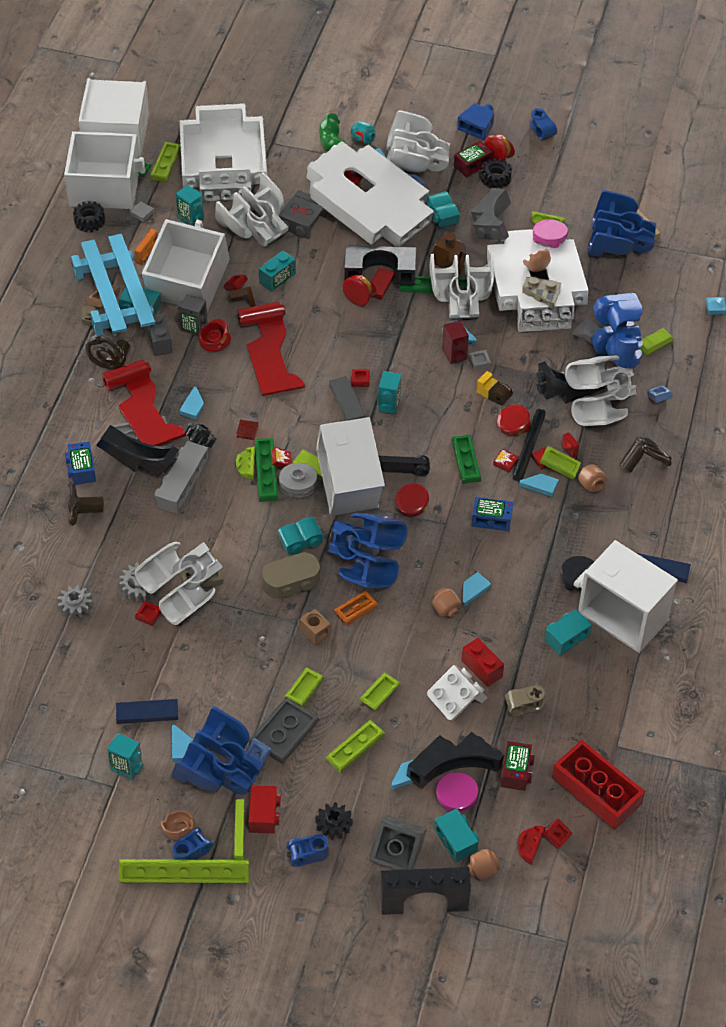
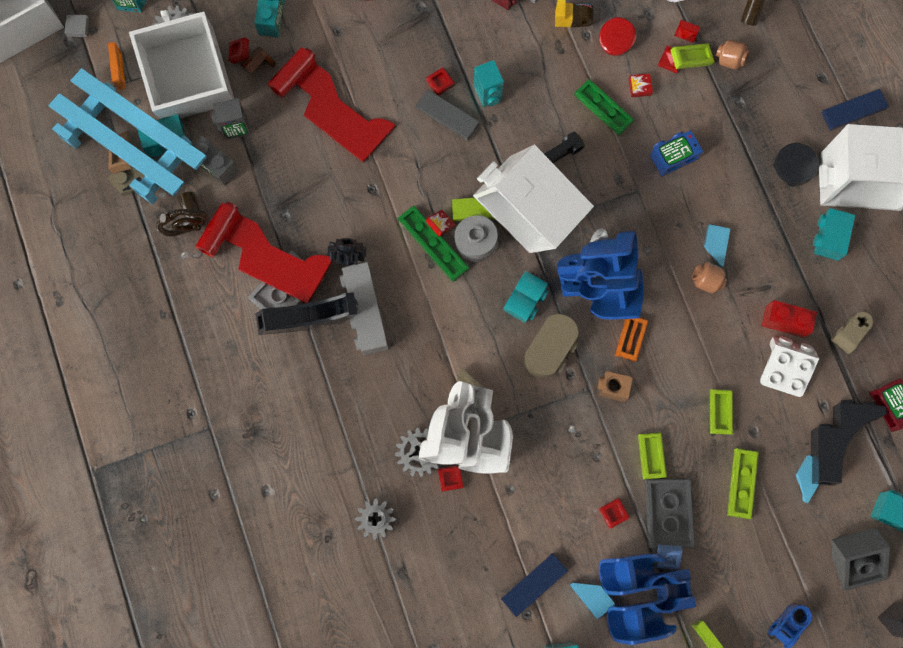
camera: 35 degrees left, 25 degrees up
brick [65,441,96,485] -> none
dark brown piece [68,482,104,526] -> none
black tyre [73,201,105,233] -> none
medium azure tile [179,387,204,420] -> none
red piece [199,319,231,351] -> none
lime tile [235,447,255,480] -> none
clear red tile [236,419,259,440] -> none
red brick [249,785,281,834] -> none
black gear [315,802,353,840] -> none
red piece [395,483,429,517] -> none
dark pink tile [436,772,478,812] -> none
black axle [513,408,546,482] -> none
medium azure tile [519,474,559,497] -> none
none -> red tile [599,498,630,529]

